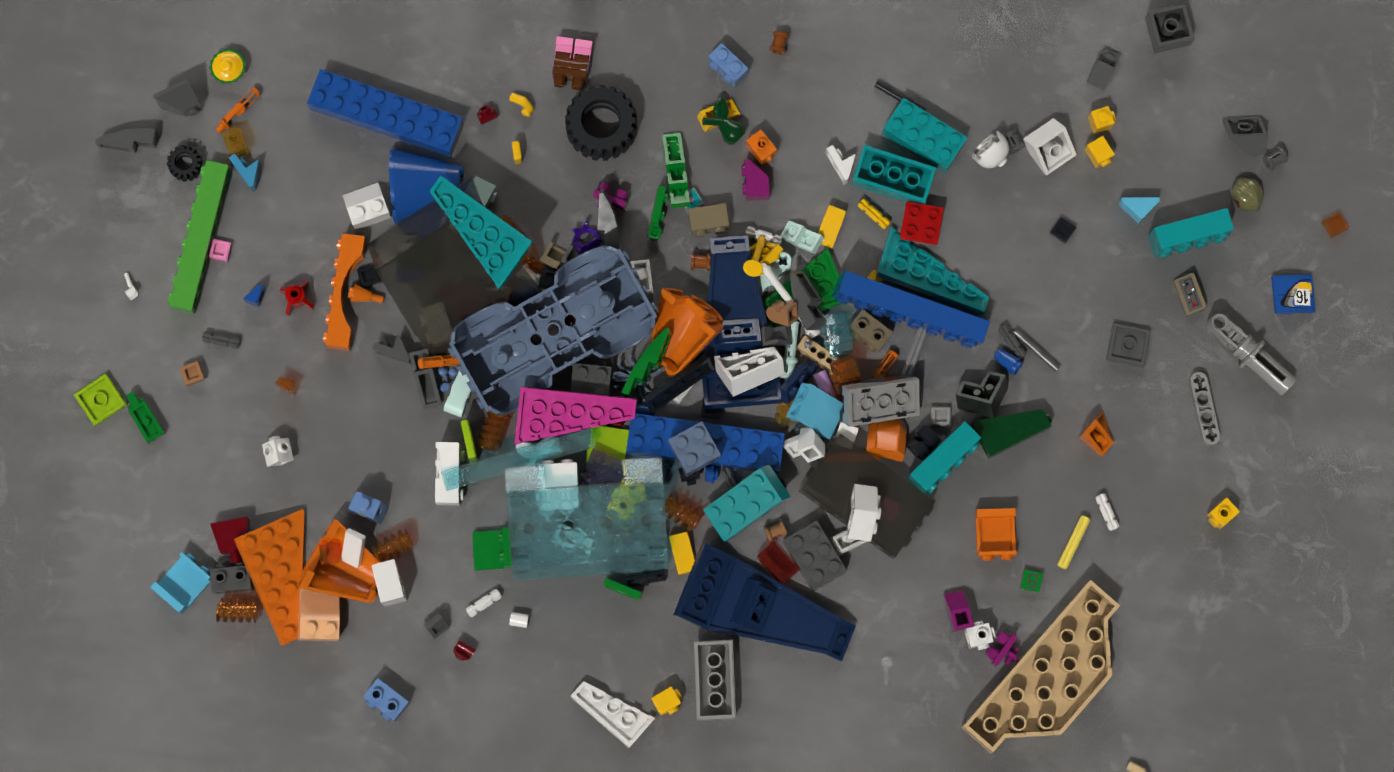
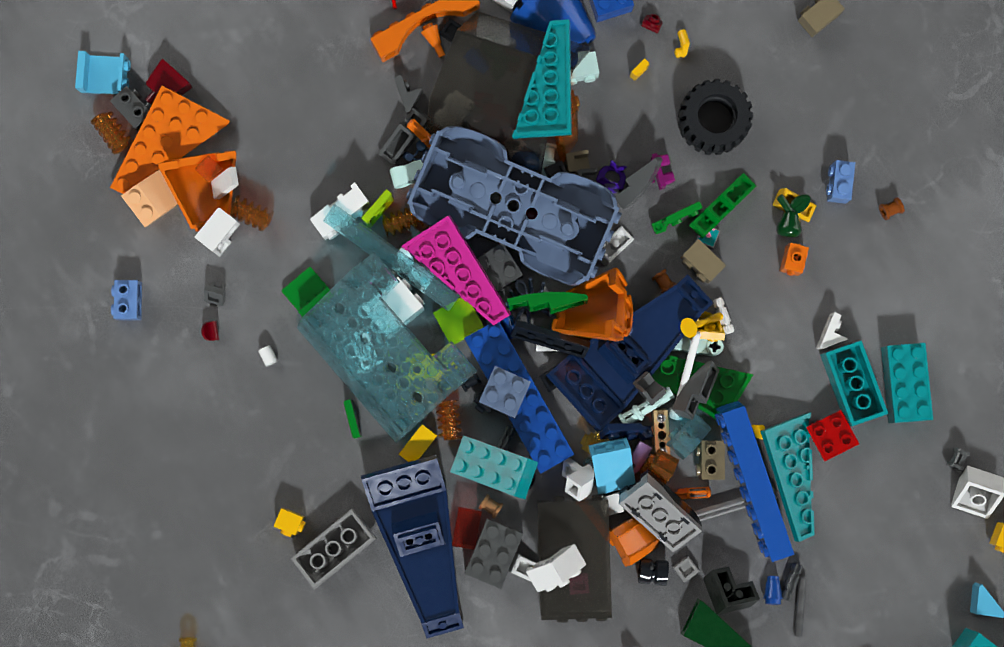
camera: 50 degrees right, 5 degrees up
white brick [262,436,294,467] -> none
clear orange plate [275,377,298,396] -> none
medium blue torso [347,491,389,525] -> none
white axle [466,589,502,617] -> none
reddish brown hips [552,36,593,91] -> none
white wing [570,681,655,748] -> none
hinge [579,448,628,497] -> none
black pin [626,569,666,587] -> none
blue plate [705,465,718,484] -> none
white wedge [714,347,785,396] -> none
magenta slope [741,159,770,201] -> none
medium nougat leg [766,300,798,327] -> none
light aqua slope [780,221,824,254] -> none
yellow slope [818,205,846,249] -> none
yellow axle [858,198,890,229] -> none
black bar [874,81,926,111] -> none
teal brick [907,422,981,496] -> none
white cylinder [972,131,1009,169] -> none
black tile [1050,217,1076,244] -> none

